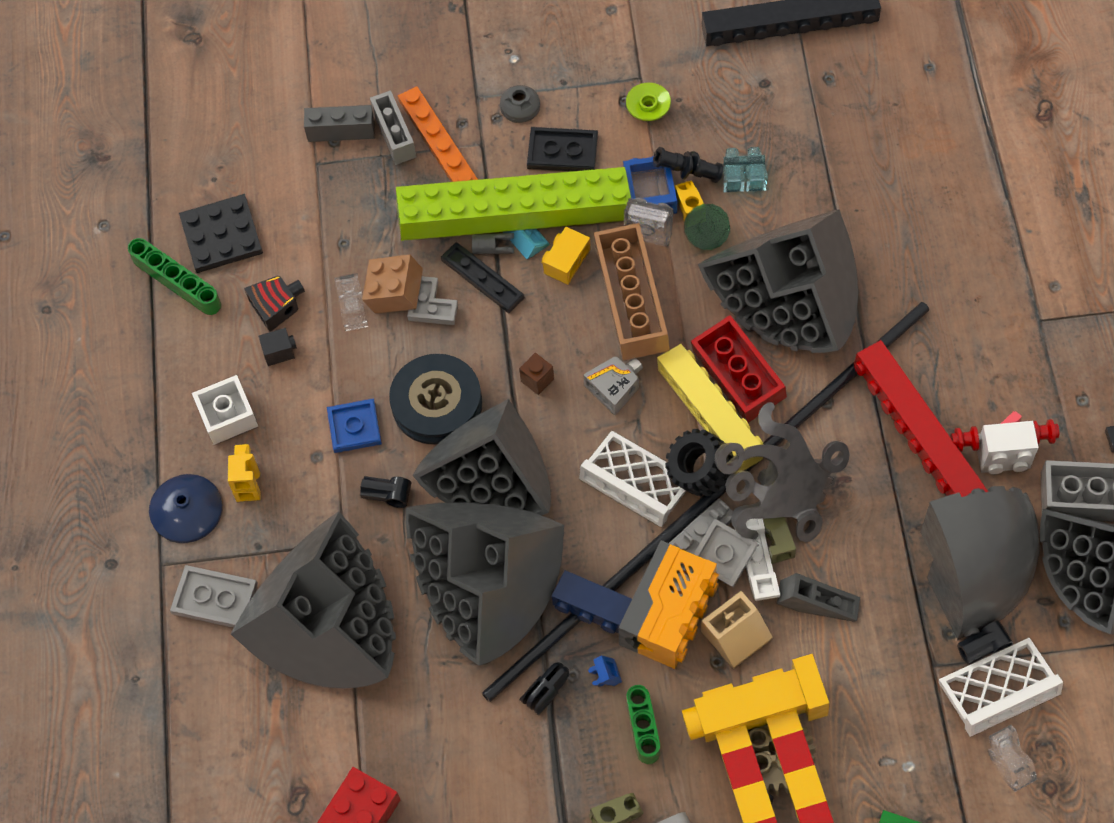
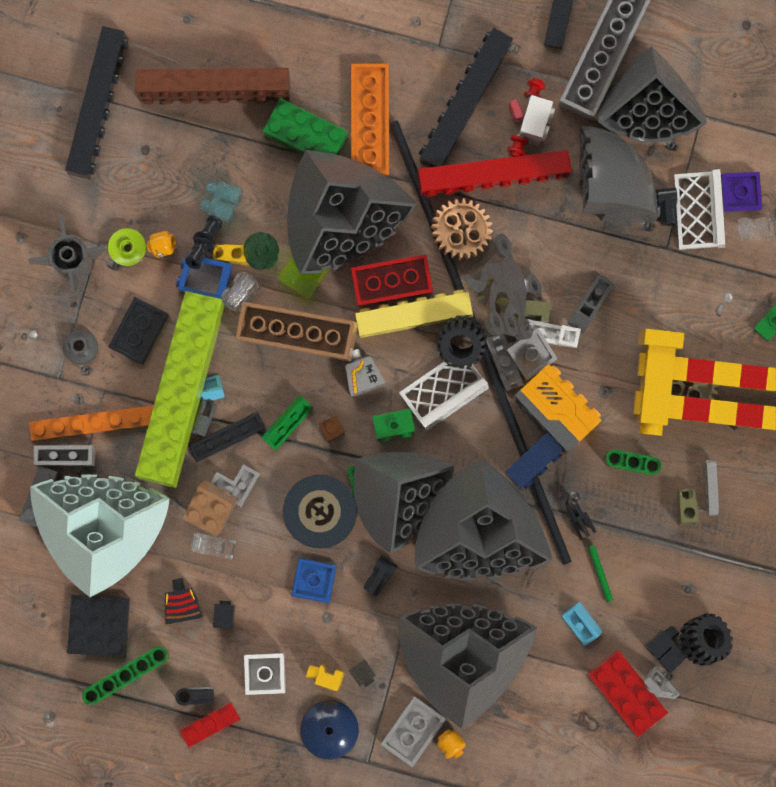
camera: 75 degrees left, 20 degrees up
yellow brick [542,227,591,285] -> none
blue tile [588,655,622,687] -> none
tan slope [701,591,773,669] -> none
none -> dark grey brick [28,216,107,293]
none -> light aqua brick [30,474,169,597]
none -> copper brick [135,68,290,104]
none -> light orange head [147,231,177,258]
none -> black piece [175,686,214,706]
none -> red plate [180,702,241,748]
none -> green plate [261,395,314,451]
none -> green brick [263,98,348,156]
none -> clear neon green plate [277,256,330,301]
none -> clear smoke brick [349,659,376,687]
none -> orange plate [351,64,389,176]
none -> green brick [373,409,415,443]
none -> black brick [419,28,513,167]
none -> light nougat gear [431,198,493,260]
none -> light orange head [437,729,466,760]
none -> medium azure slope [561,602,603,647]
none -> green bar [588,545,614,603]
none -> dark purple plate [721,172,762,212]

